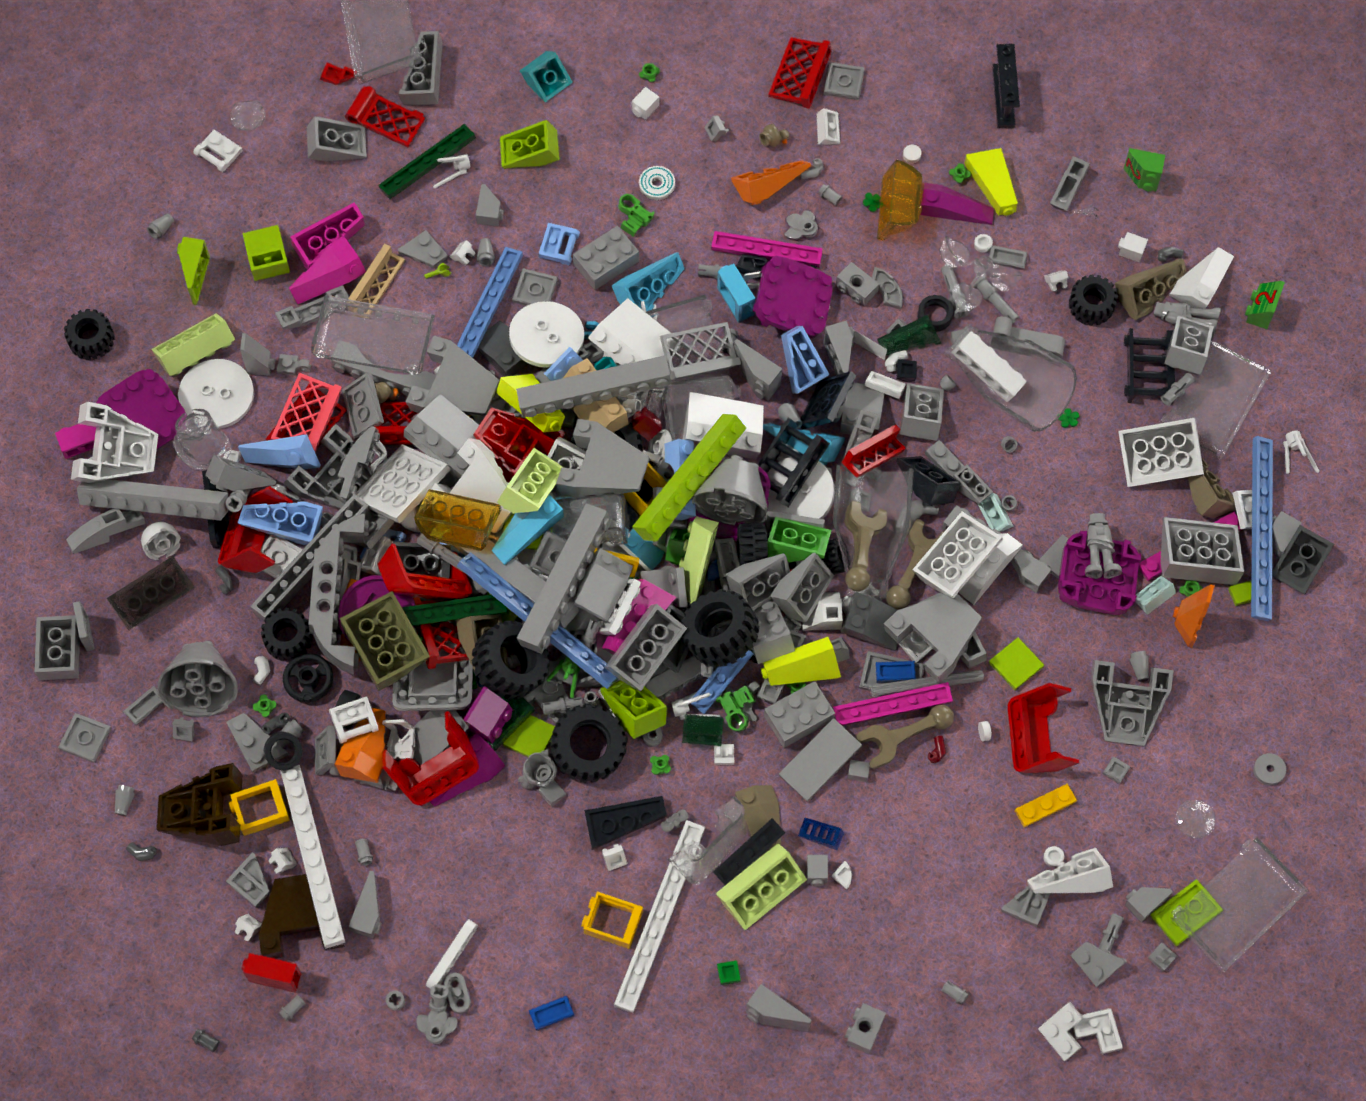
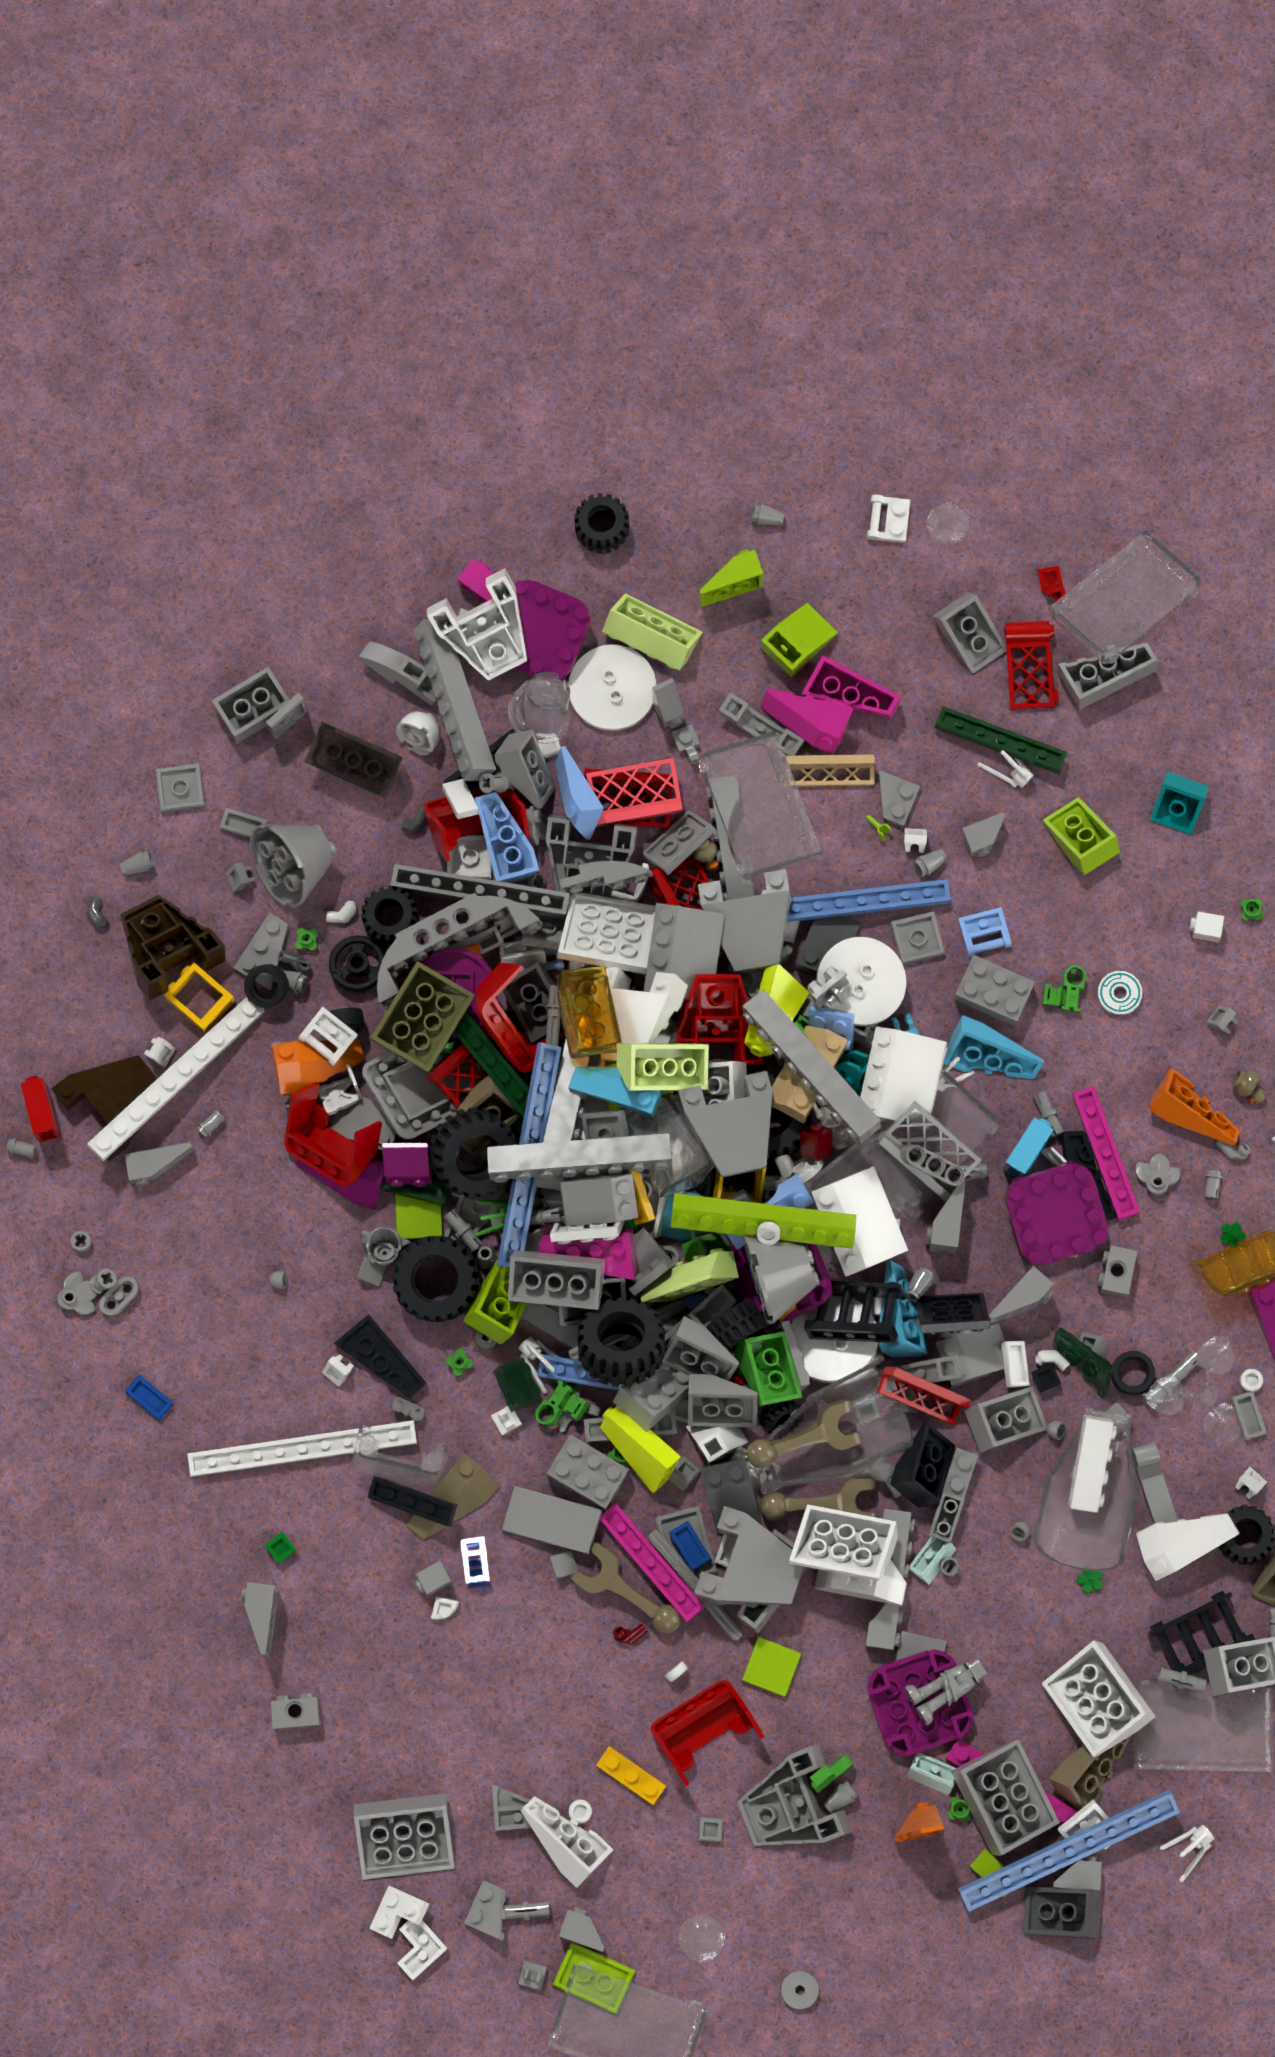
camera: 65 degrees right, 10 degrees up
light grey wing [226,852,270,908] -> none
white tile [235,914,262,941] -> none
light grey tile [315,725,336,775] -> none
white beam [426,920,478,989] -> none
yellow window [581,892,643,949] -> none
yellowish green slope [716,843,807,930] -> none
light blue wedge [781,326,829,394] -> none
white sticker [852,330,887,360] -> none
light grey tile [872,267,903,309] -> none
light grey pin [941,980,969,1004] -> none
light grey pin [973,275,1019,324] -> none
none -> light grey hinge [269,1271,287,1289]
none -> light grey slope [353,1793,455,1880]
none -> white tile [442,779,479,819]
none -> white tile [757,1222,780,1245]
none -> light grey hips [808,966,849,1008]
none -> bright green piece [810,1754,854,1793]
none -> light grey beam [900,1144,965,1186]
none -> white wedge [1136,1513,1239,1581]

